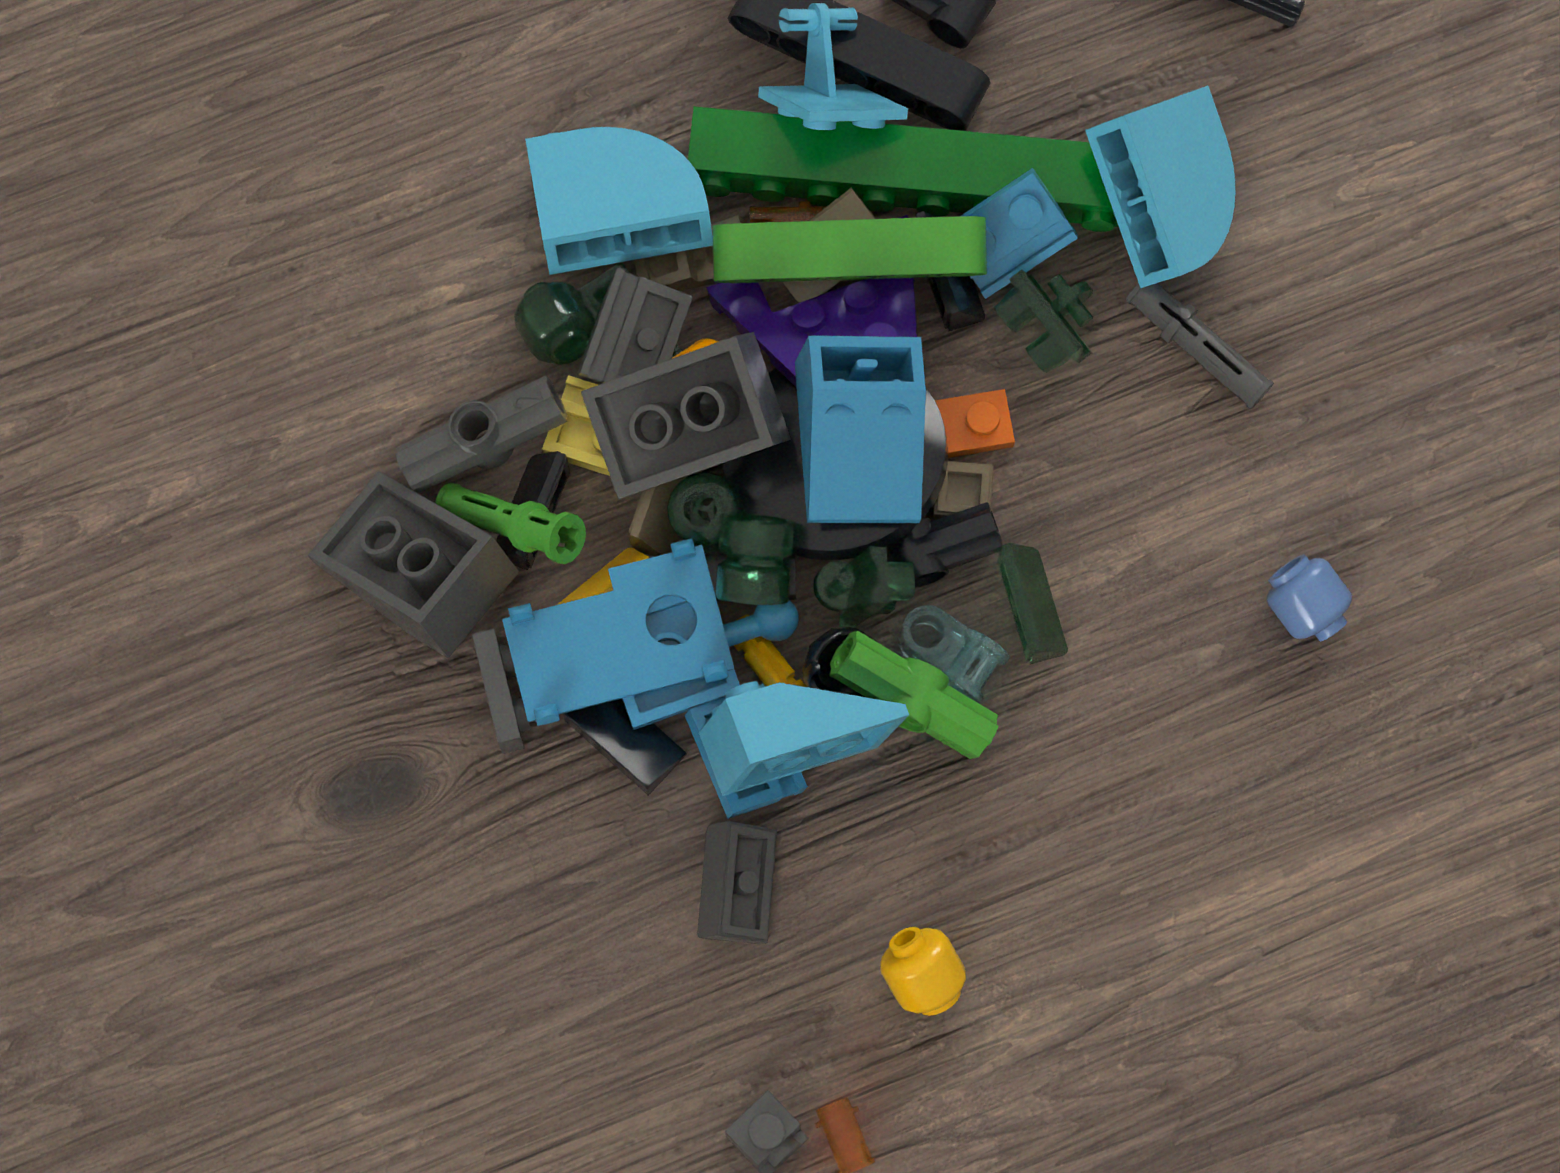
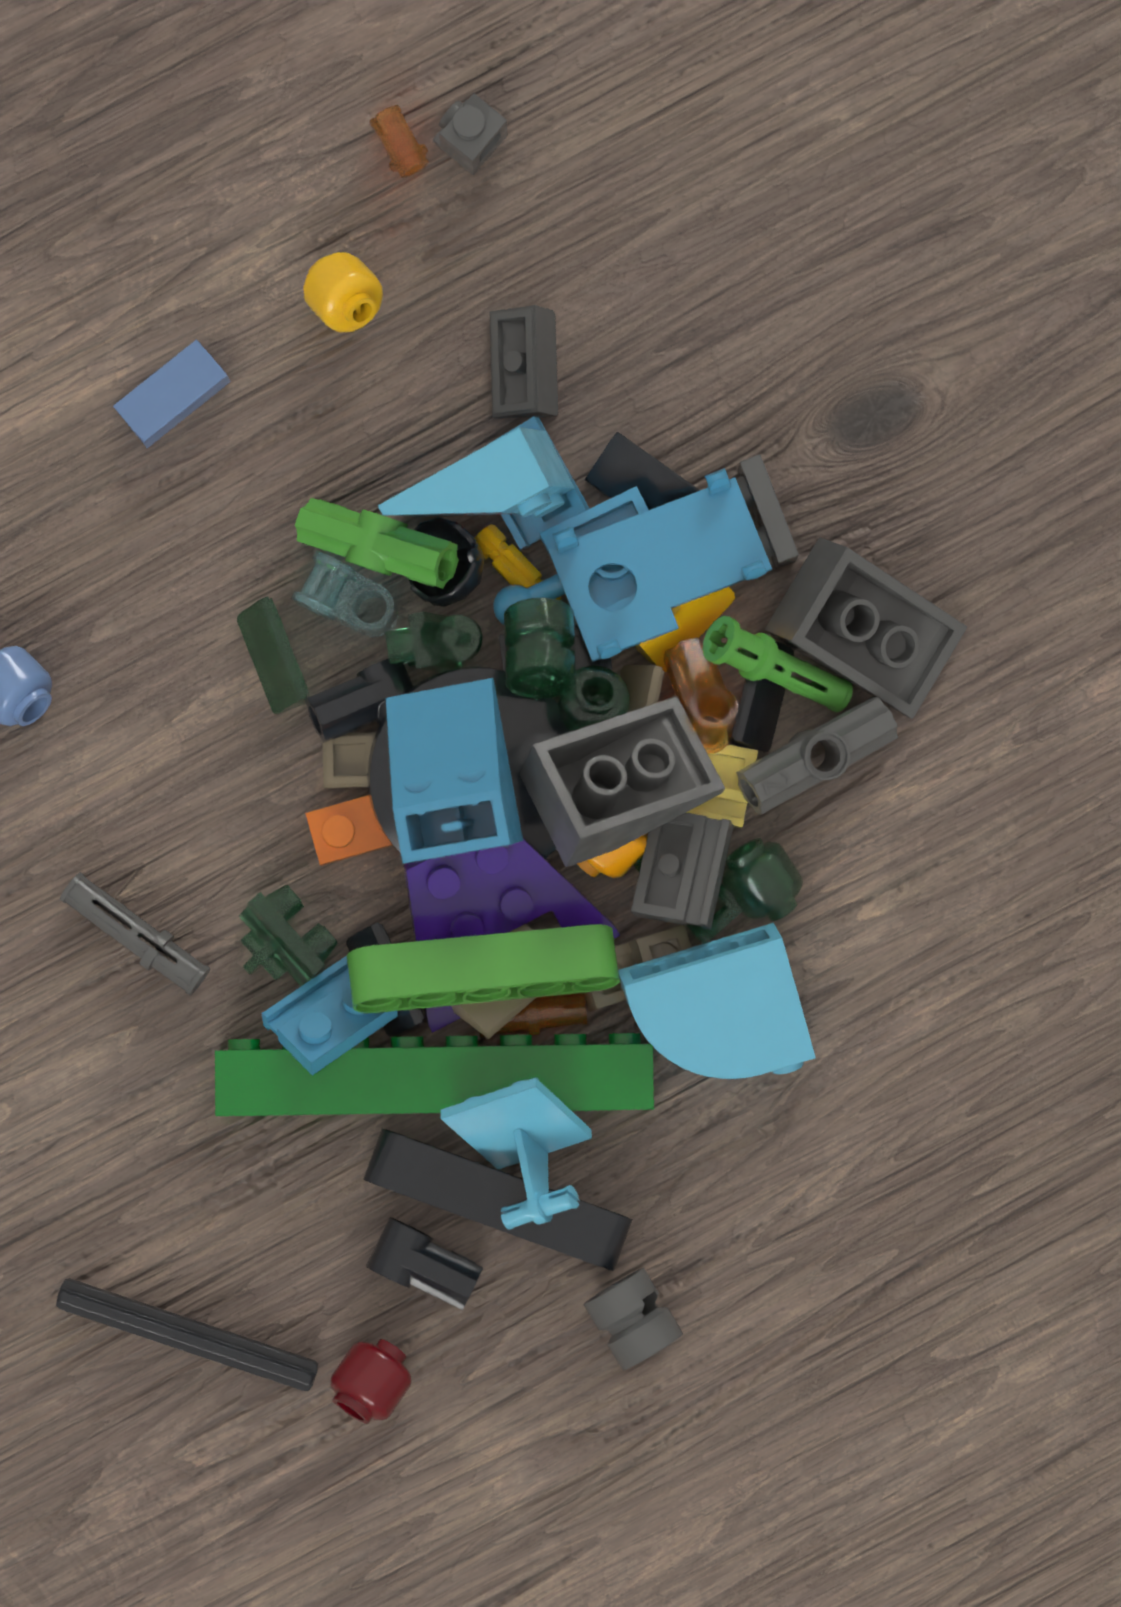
camera: 170 degrees right, 10 degrees up
medium azure brick [1085,86,1236,288] -> none
none -> medium blue slope [113,339,231,448]
none -> clear orange piece [663,637,738,754]

